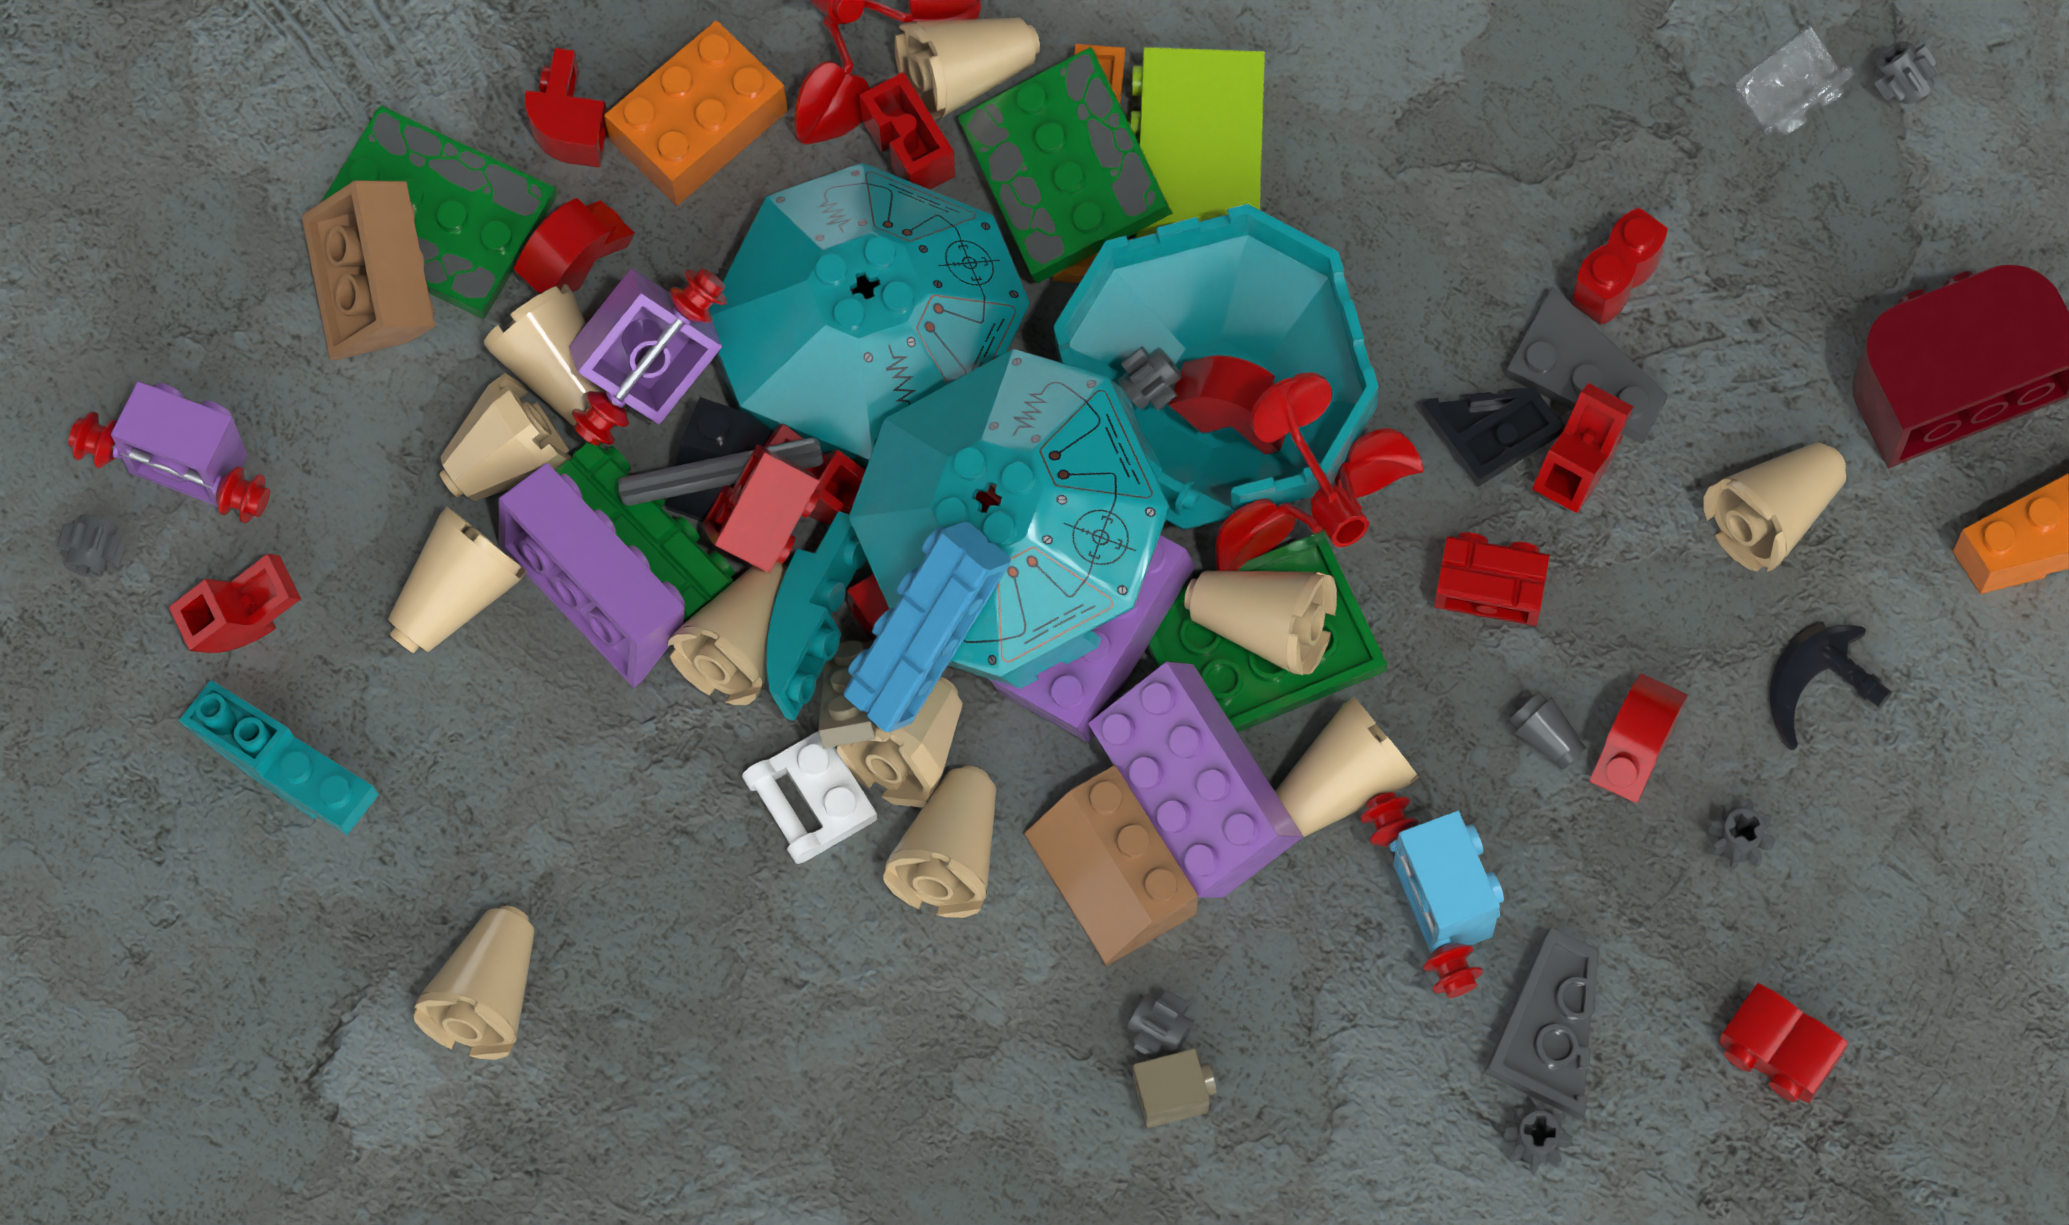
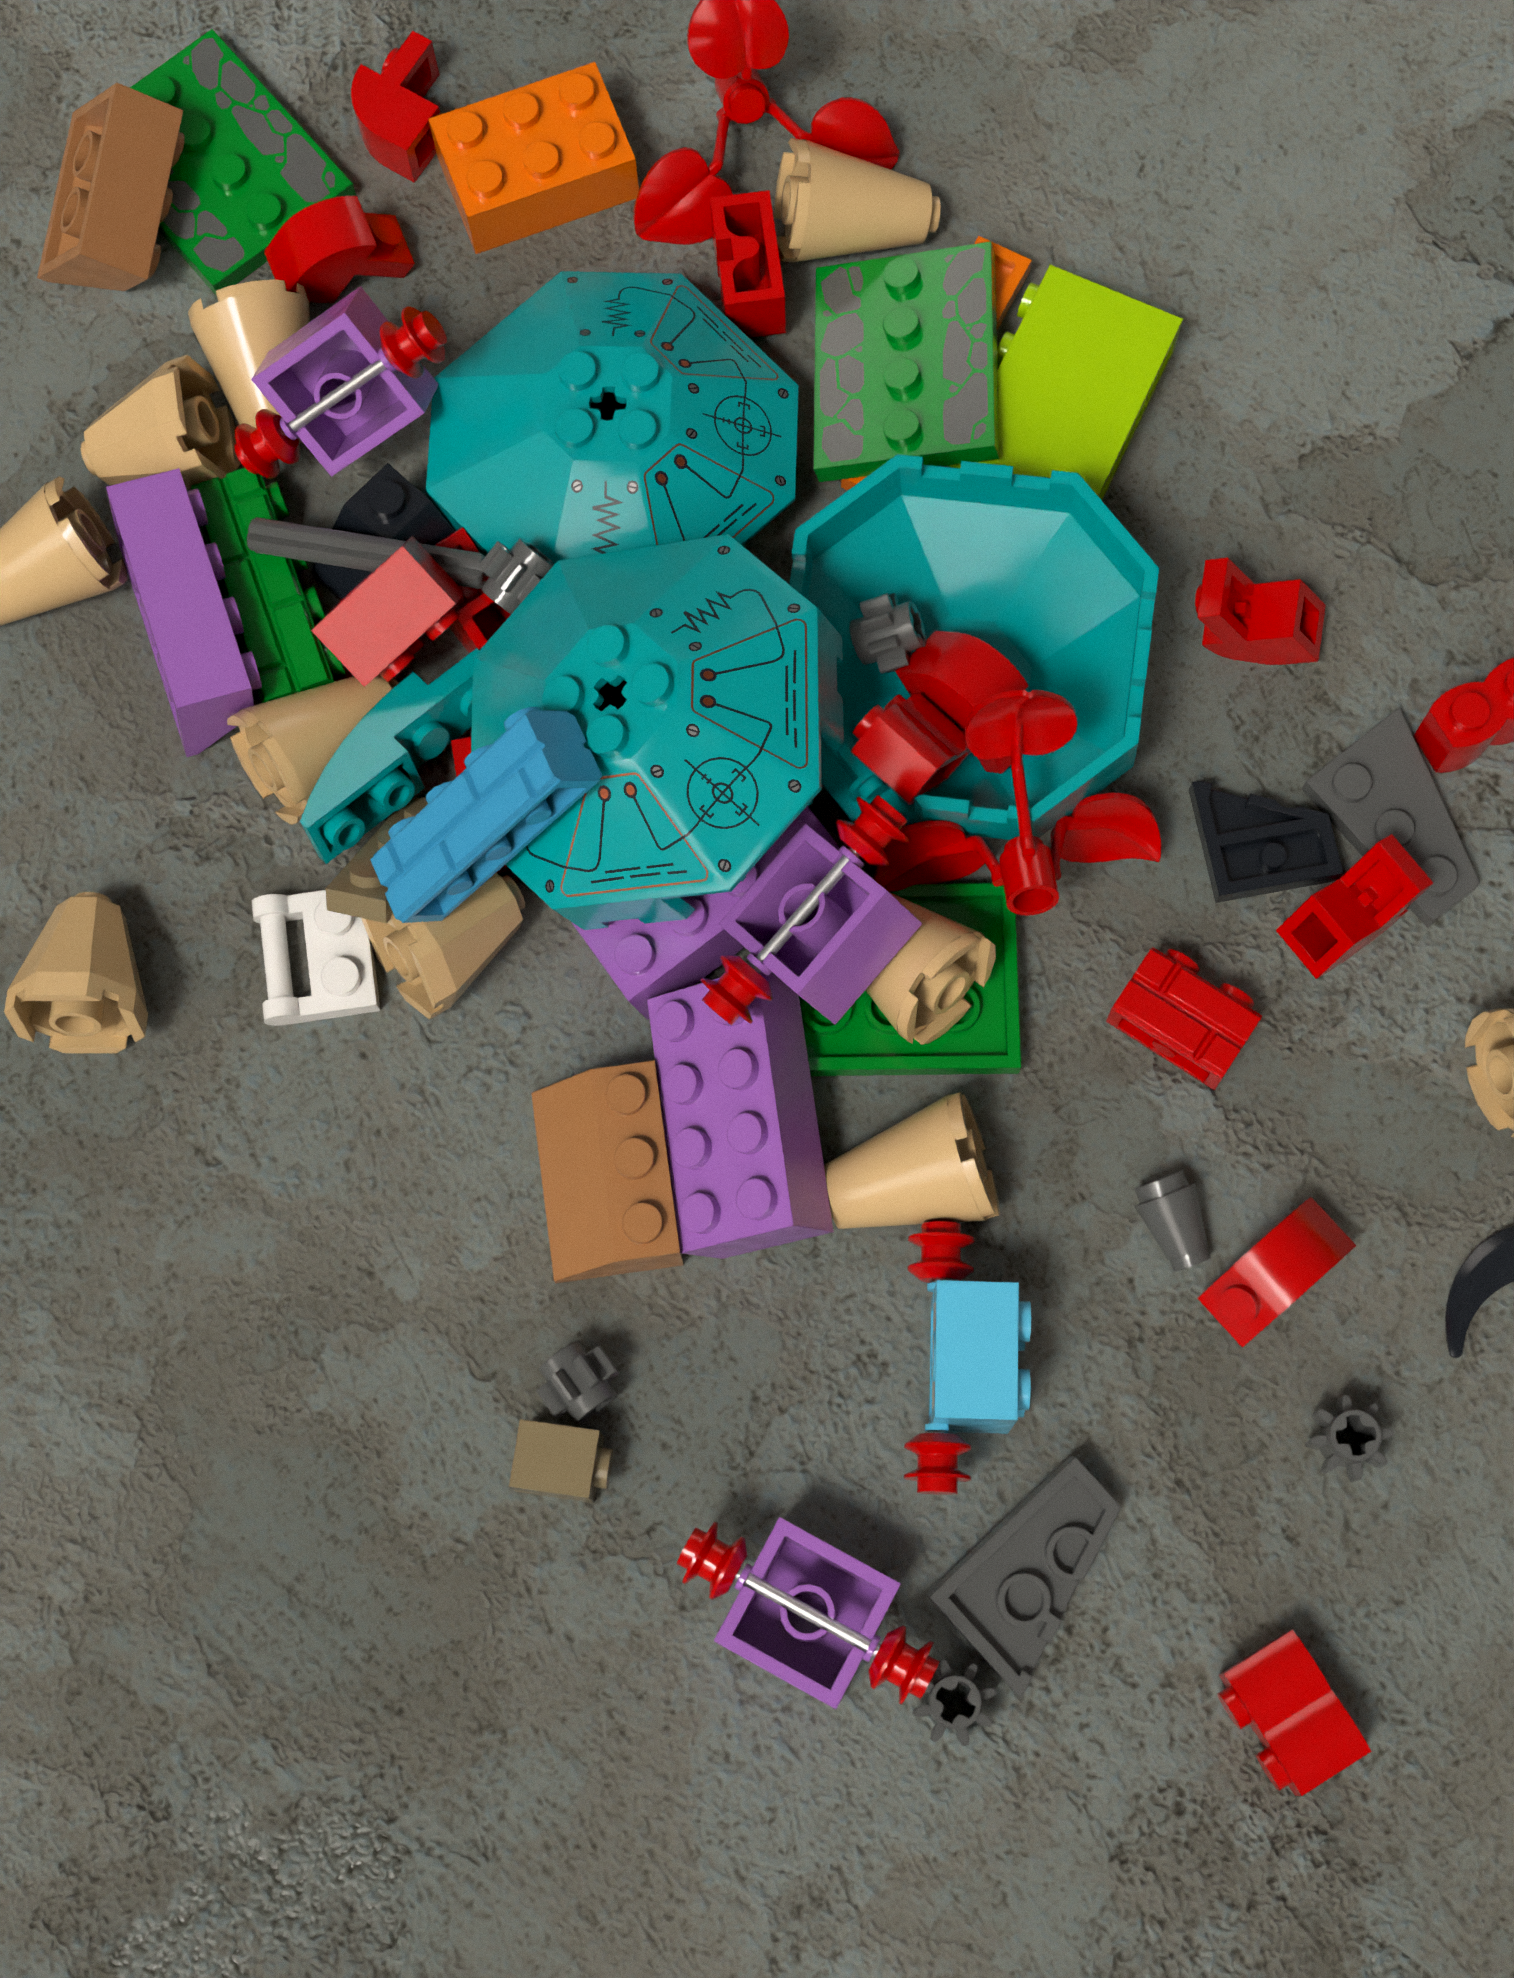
camera: 25 degrees right, 5 degrees up
tan cone [883,766,997,918] -> none
none -> tan cone [4,892,148,1053]
none -> dark grey gear [479,538,555,614]
none -> medium lavender brick [677,1517,940,1709]
none -> medium lavender brick [700,795,923,1025]
none -> red brick [851,692,971,805]
none -> red brick [1195,557,1326,665]

